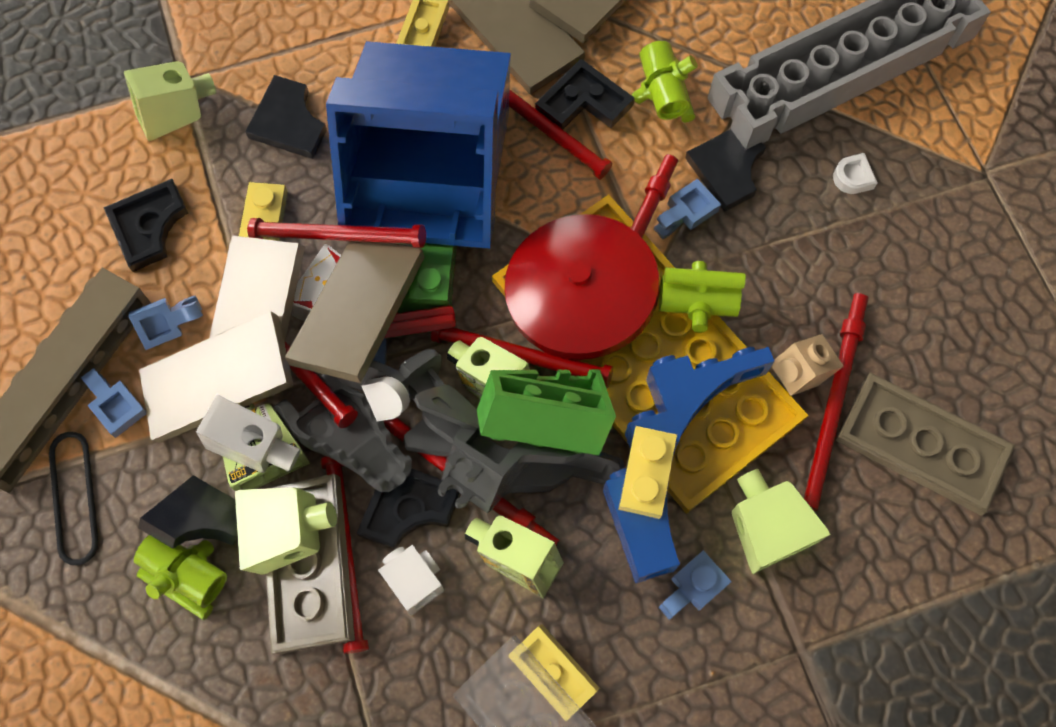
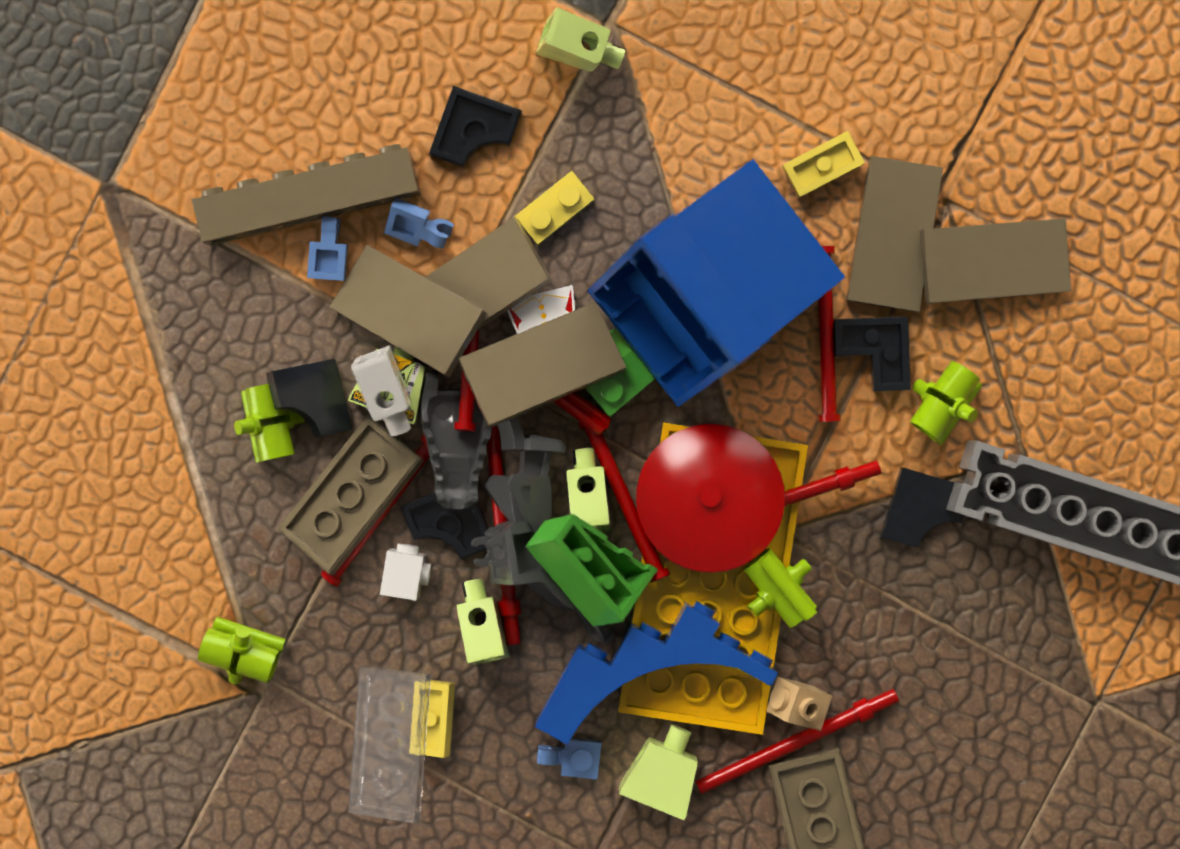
camera: 50 degrees right, 20 degrees up
black piece [49,432,98,565] -> none
yellowish green torso [235,488,337,575] -> none
black tile [245,75,327,159] -> none
red bar [247,218,426,248] -> none
white tile [361,376,410,421] -> none
light yellow plate [618,426,677,519] -> none
medium blue plate [654,179,721,239] -> none
white tile [833,153,878,194] -> none

